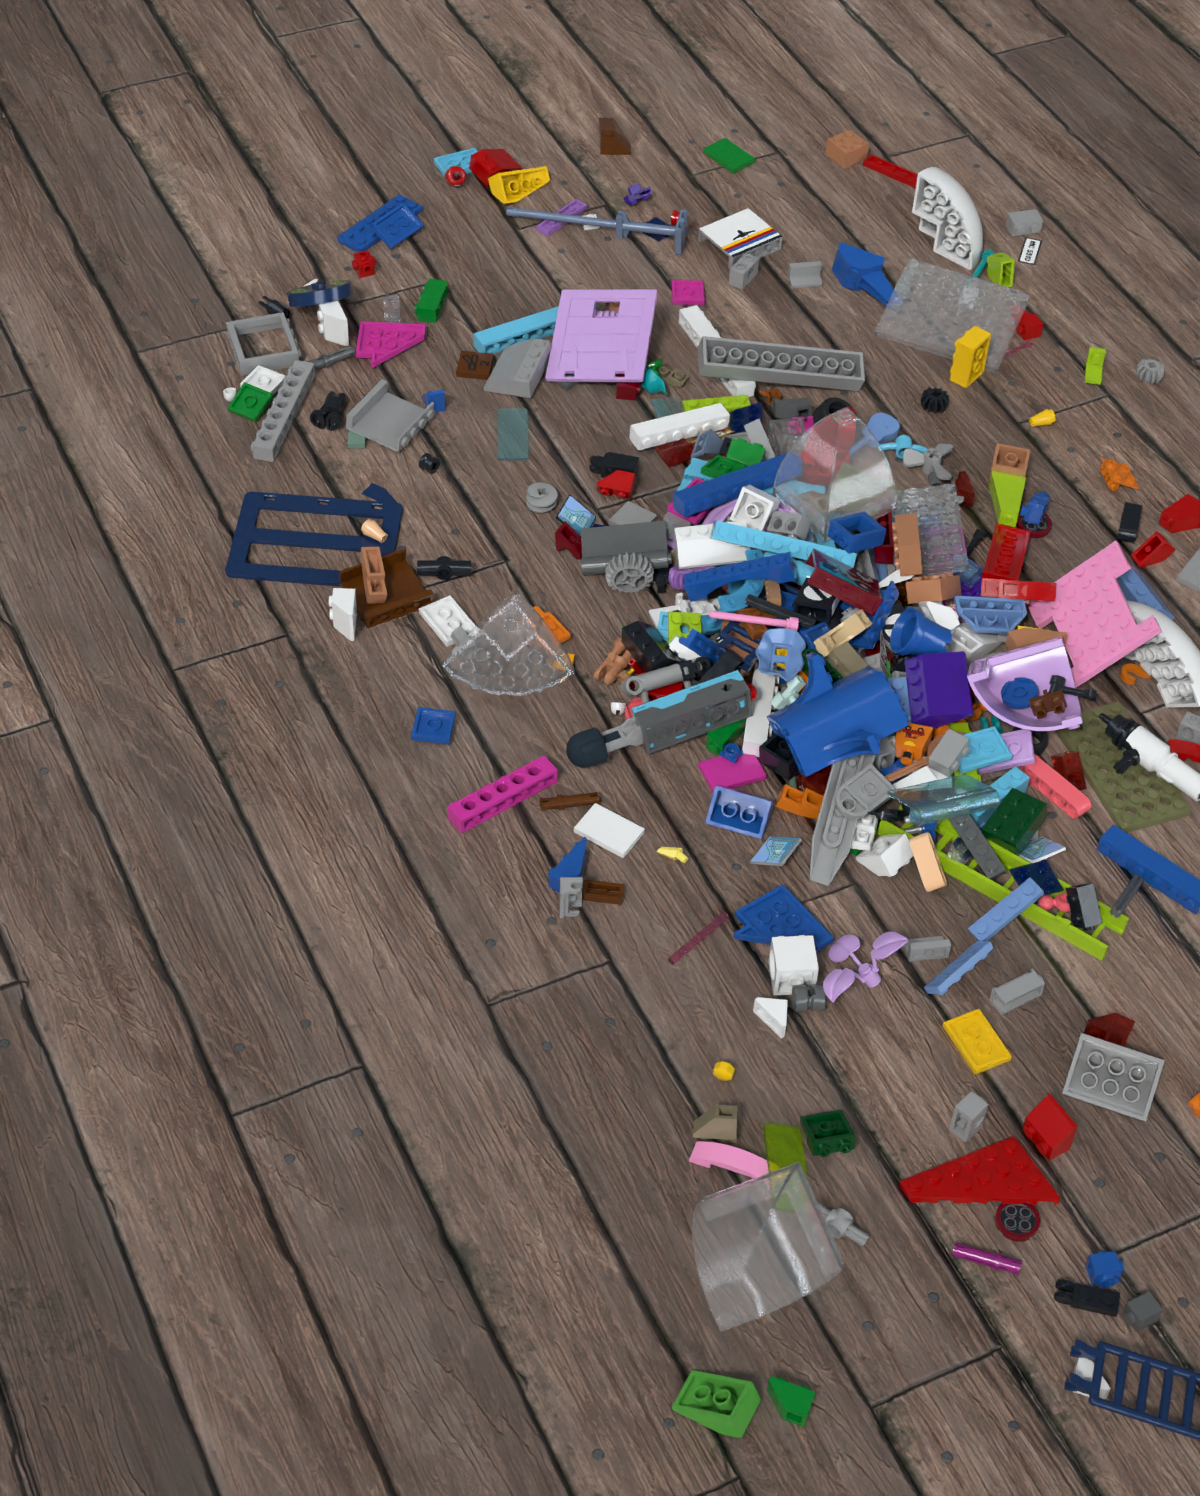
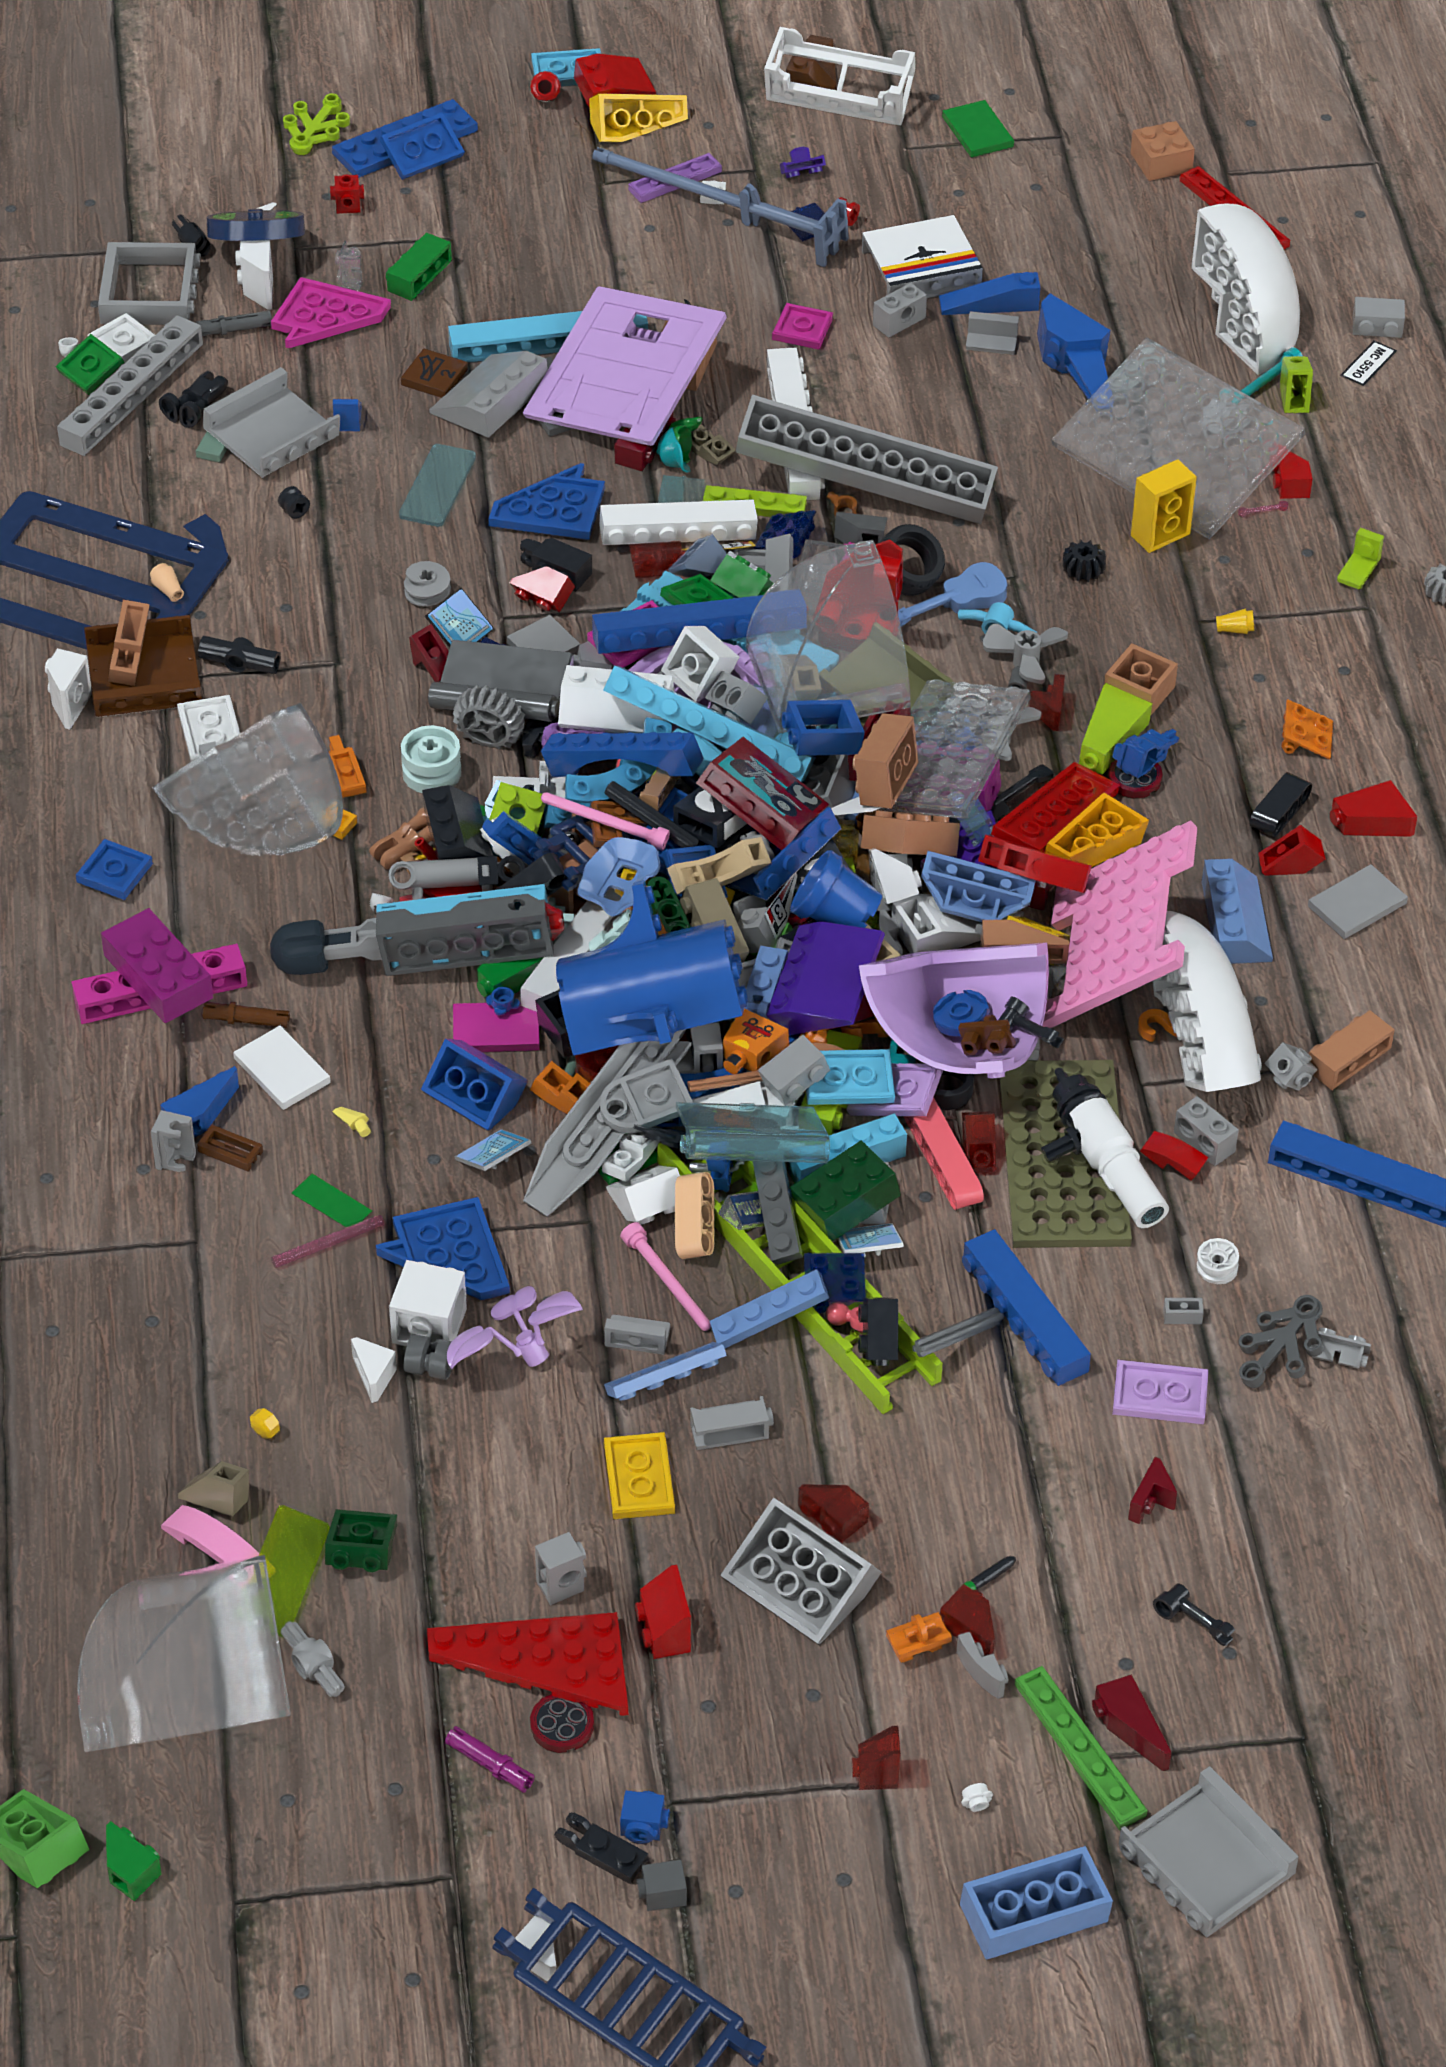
camera: 20 degrees right, 0 degrees up
none -> magenta brick [101,908,213,1024]
none -> lime plant [283,93,350,155]
none -> green sticker [291,1173,373,1231]
none -> light aqua wheel [401,725,461,793]
none -> blue wing [489,463,605,540]
none -> bright pink piece [620,1222,711,1331]
none -> white windscreen [764,27,915,126]
none -> blue wedge [939,272,1040,315]
none -> light orange wedge [1045,793,1149,867]

